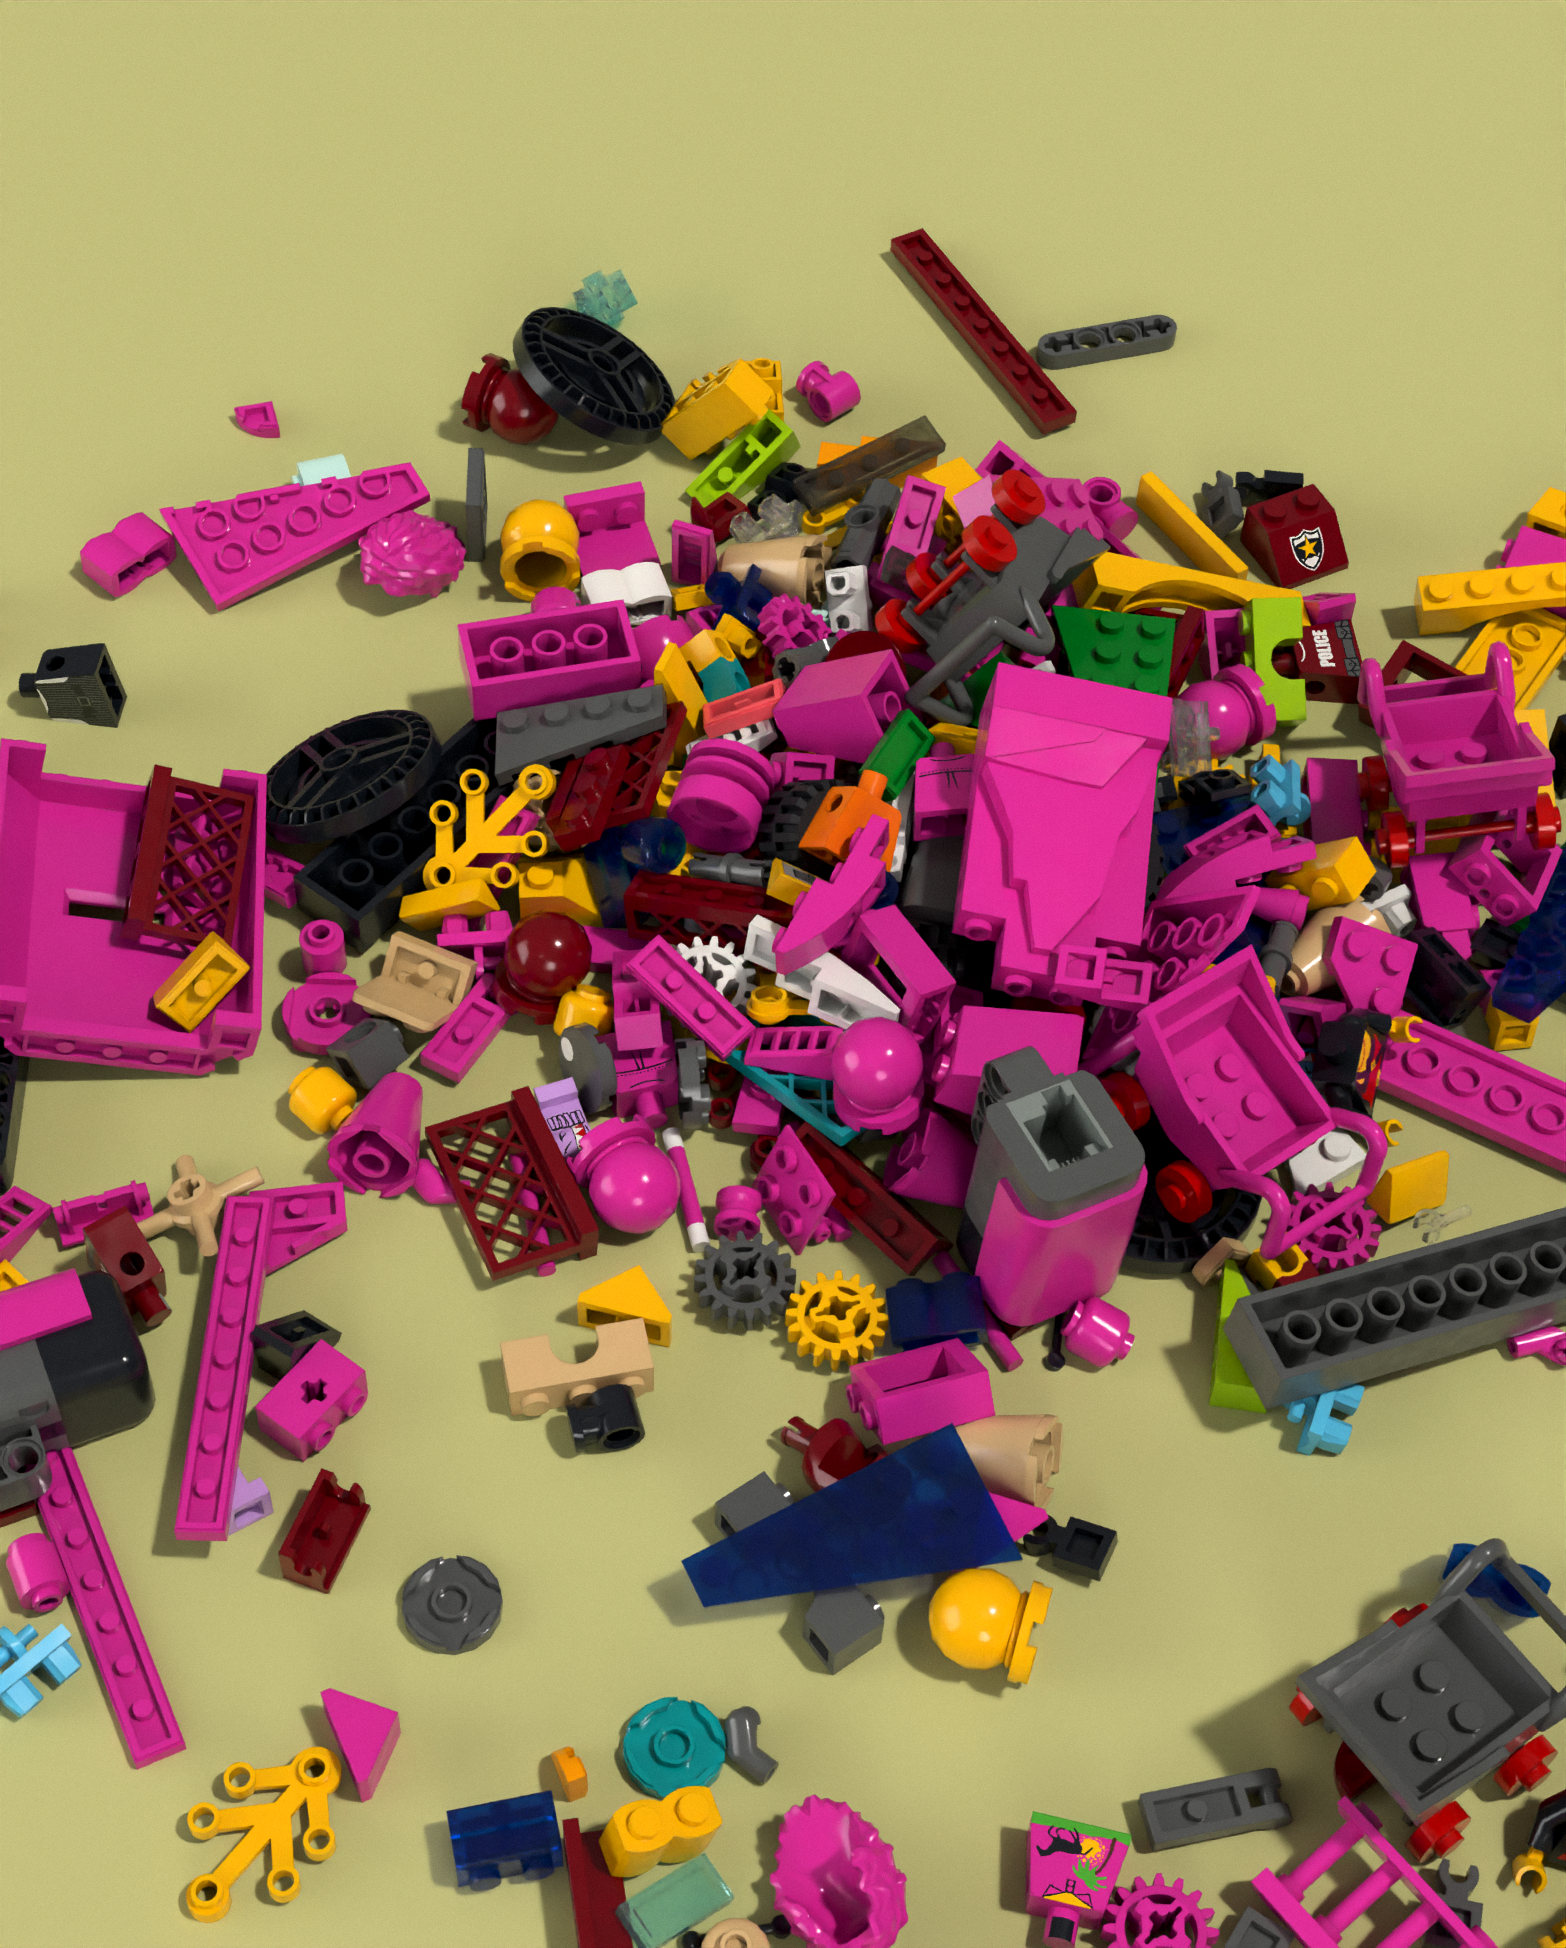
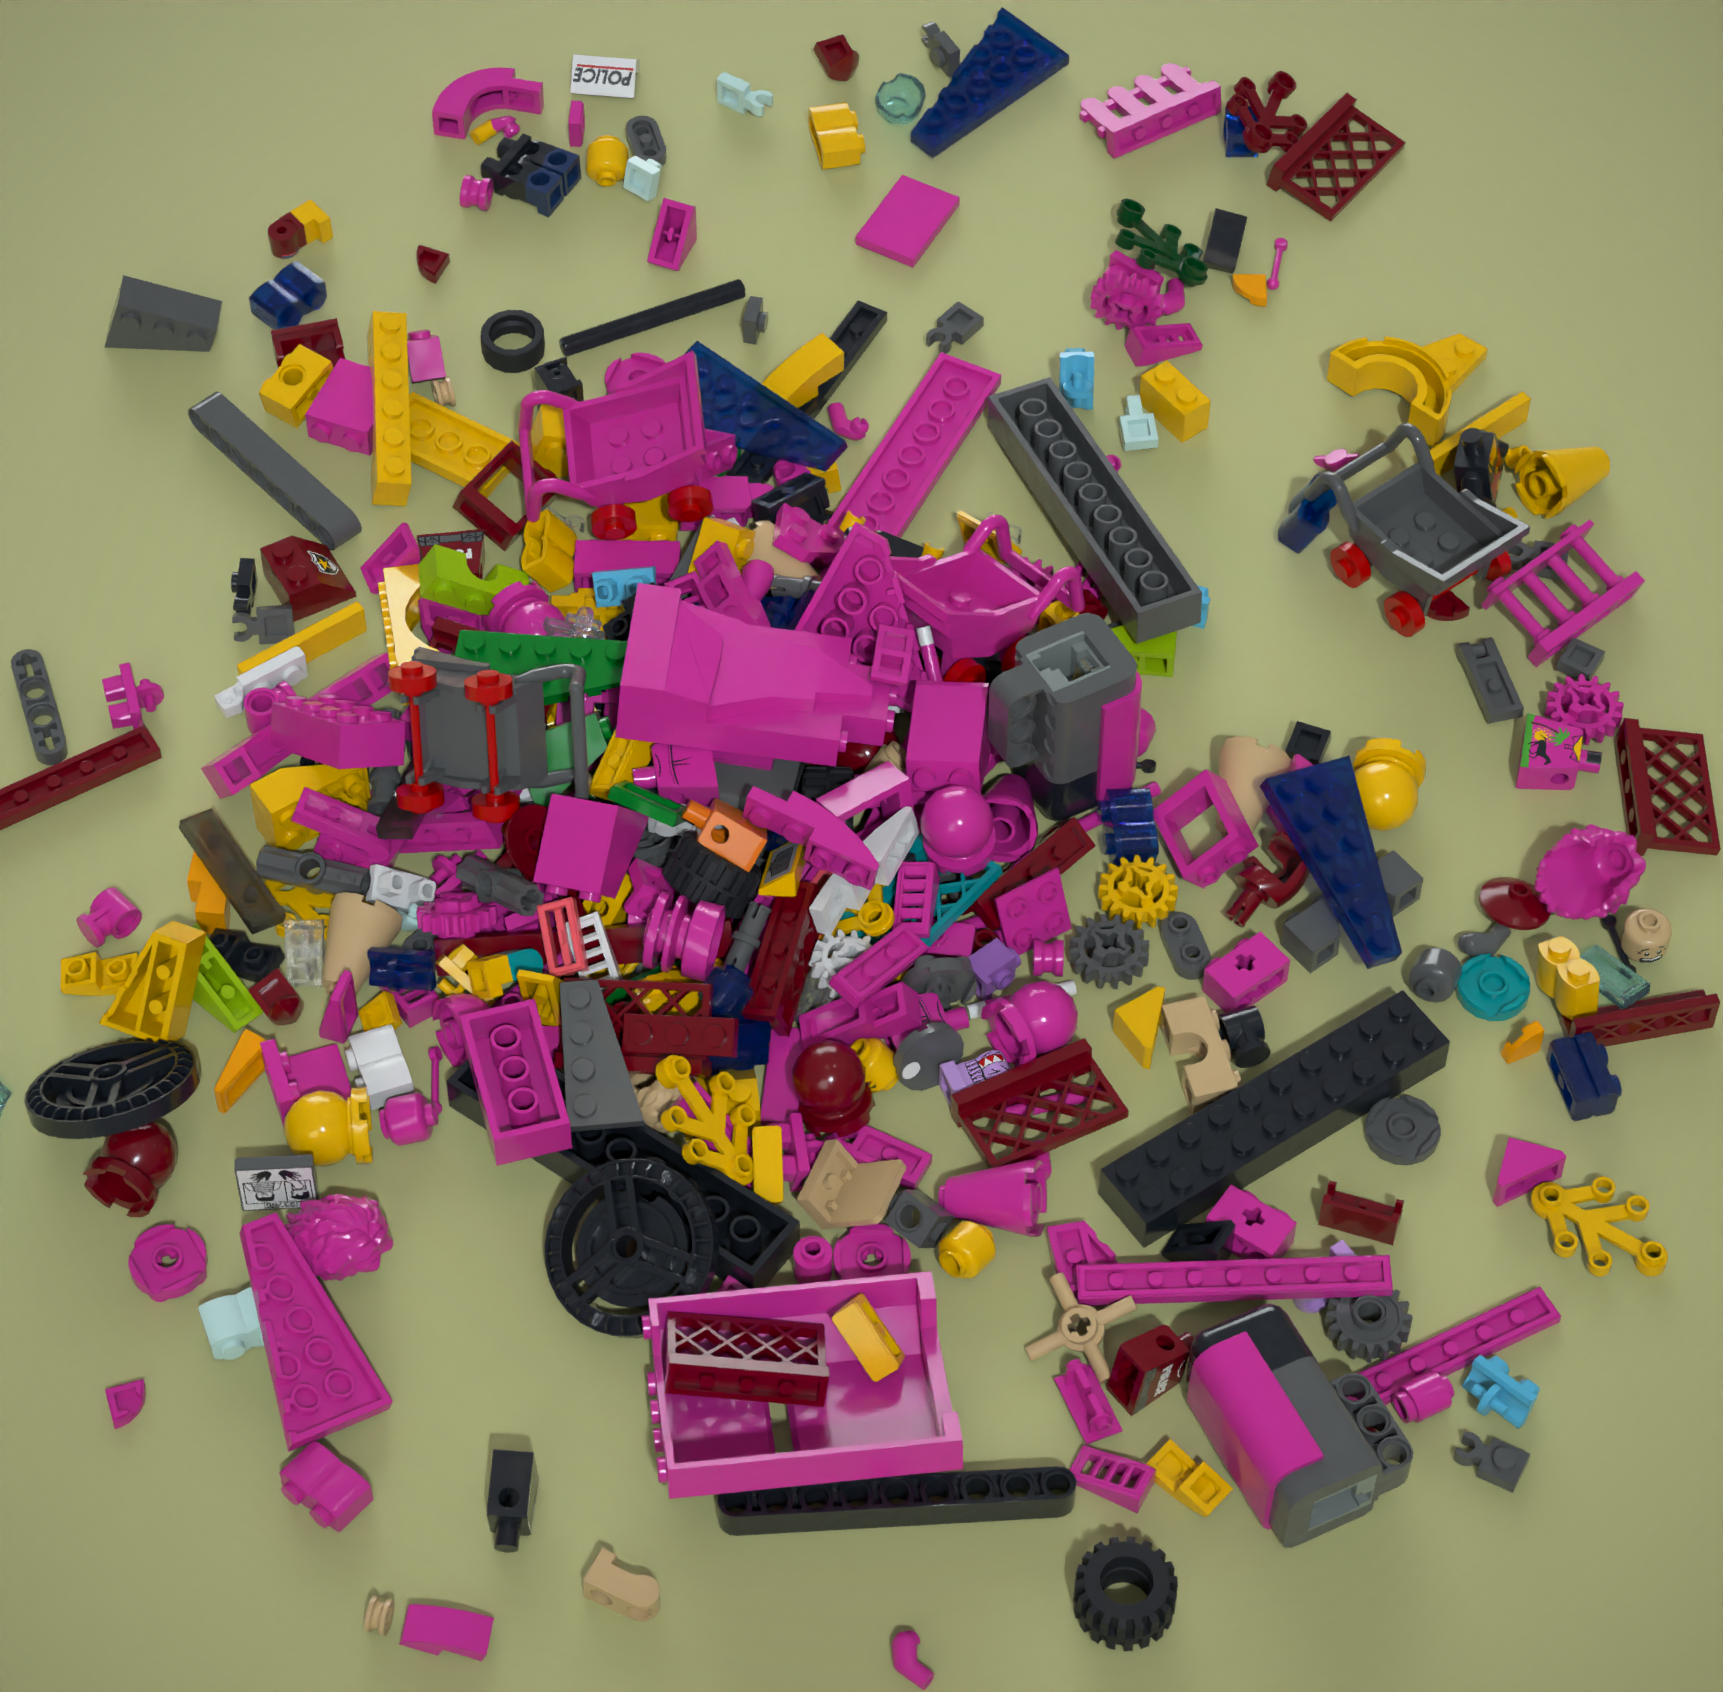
camera: 90 degrees left, 0 degrees up
none -> dark pink hips [102,663,164,730]
none -> dark pink plate [128,1224,208,1302]
none -> dark grey beam [188,391,362,551]
none -> white hinge [214,646,308,718]
none -> light orange slope [214,1029,267,1114]
none -> yellow brick [521,509,577,593]
none -> medium lavender brick [967,938,1021,1001]
none -> black brick [1098,990,1450,1248]
none -> dark grey plate [1160,912,1211,980]
none -> dark pink brick [1202,931,1290,1013]
none -> dark grey gear [1325,1289,1412,1363]
none -> dark grey head [1408,947,1462,1003]
none -> dark red dish [1479,877,1551,930]

